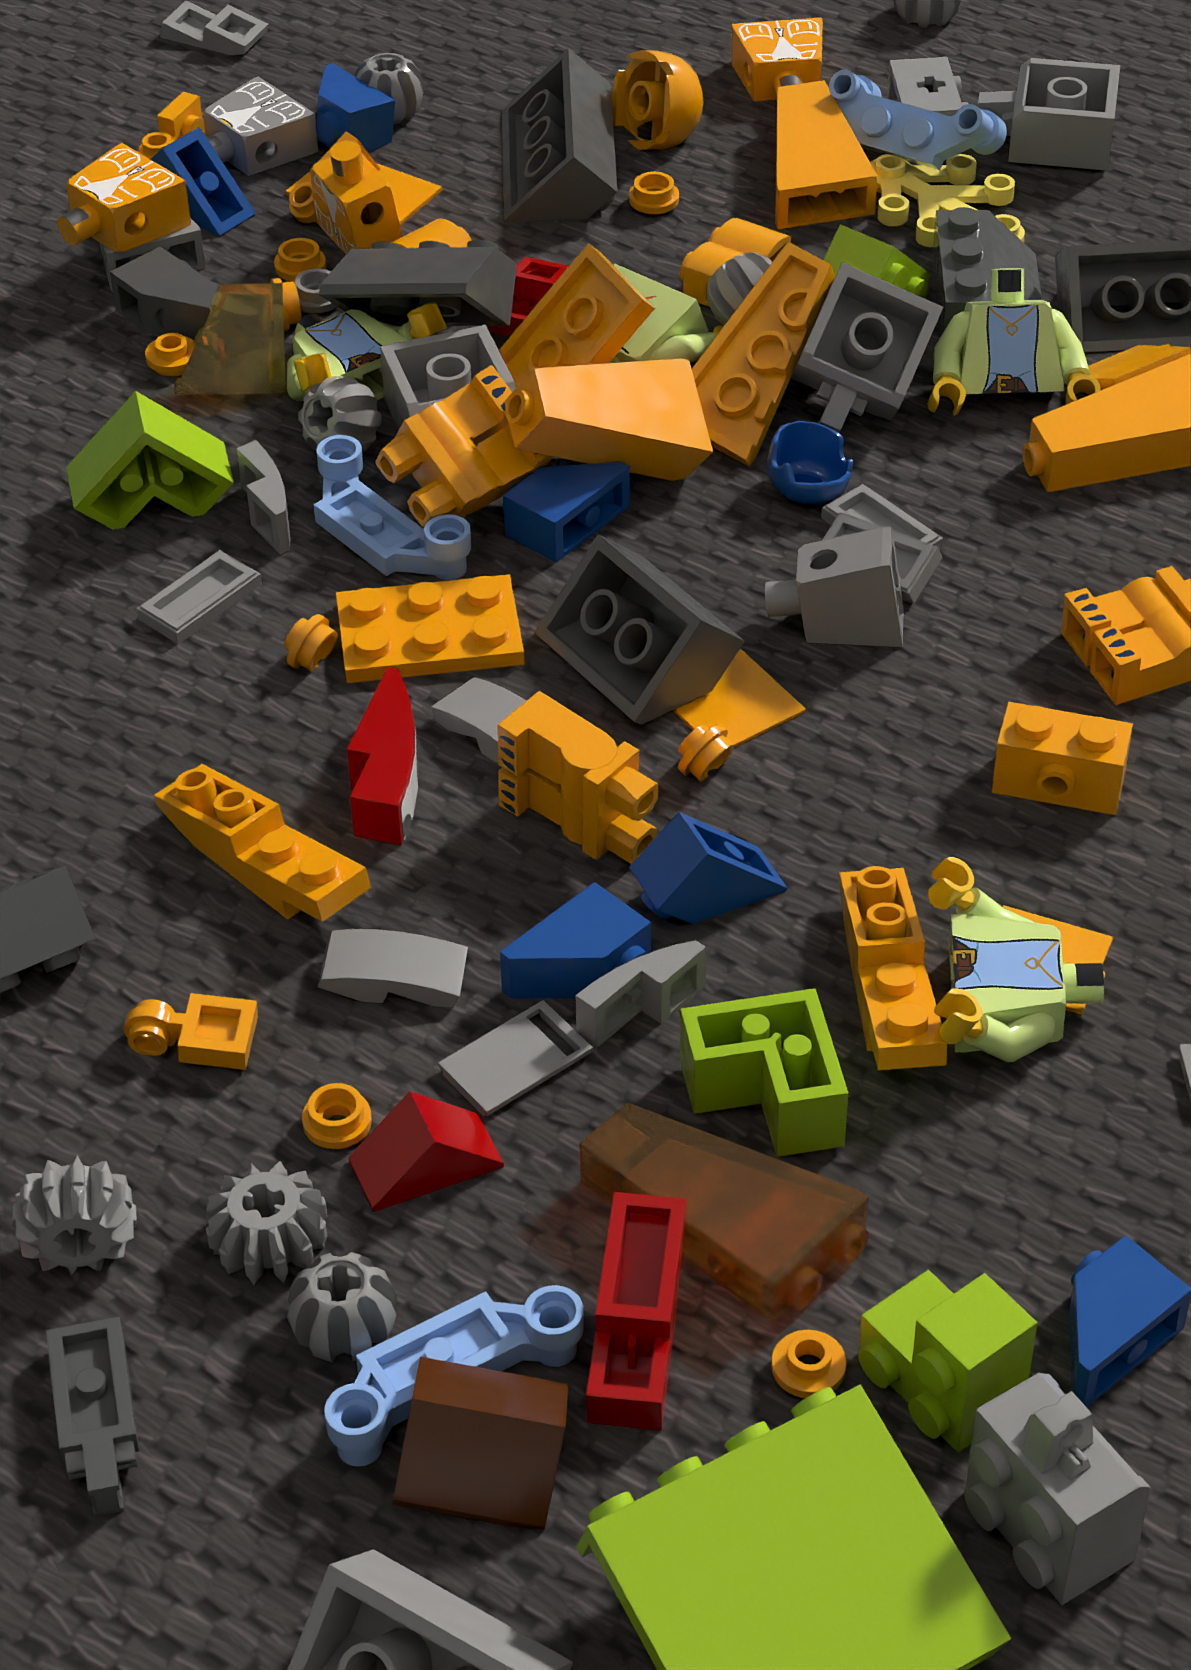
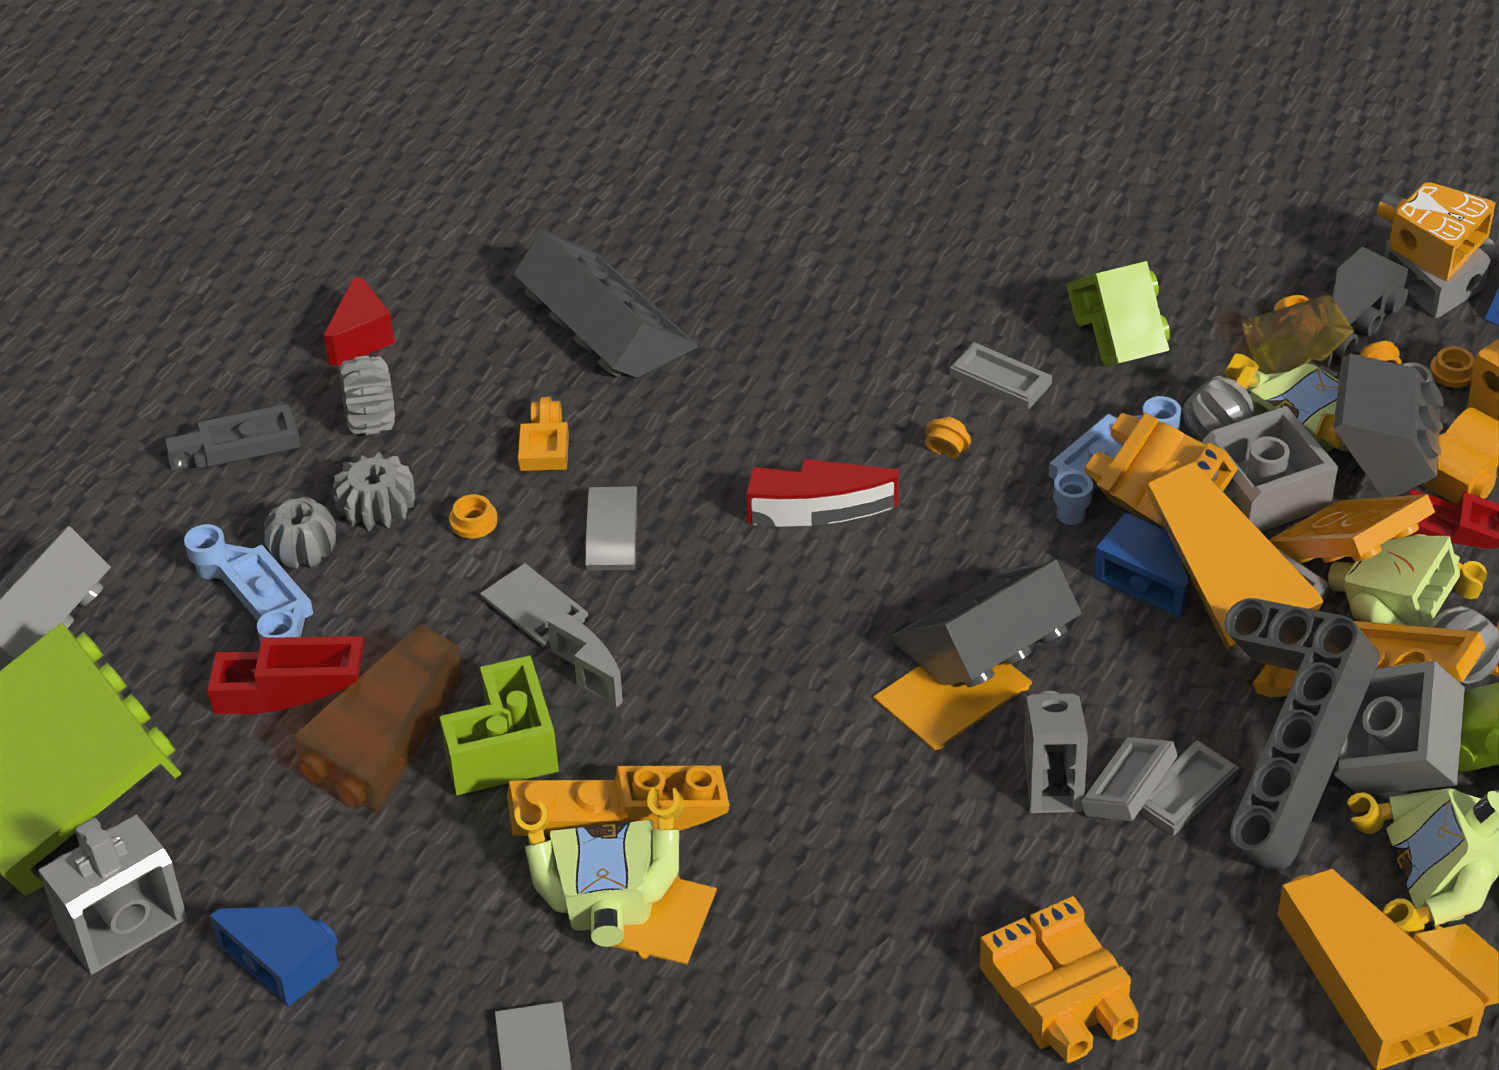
camera: 85 degrees right, 0 degrees up
light orange slope [154,764,371,922] -> none
light grey slope [237,440,290,554] -> none
light orange plate [336,574,525,683] -> none
red slope [348,1091,504,1212] -> none
reddish brown slope [392,1357,568,1530] -> none
light grey slope [431,677,526,763] -> none
light orange hips [497,691,658,864] -> none
blue slope [500,882,651,999] -> none
blue slope [629,812,788,924] -> none
light orange plate [678,724,735,782] -> none
blue hair [767,421,853,506] -> none
light orange plate [772,1330,846,1398] -> none
lime brick [858,1270,1038,1453] -> none
light orange brick [992,701,1133,815] -> none
none -> dark grey beam [1224,598,1379,872]

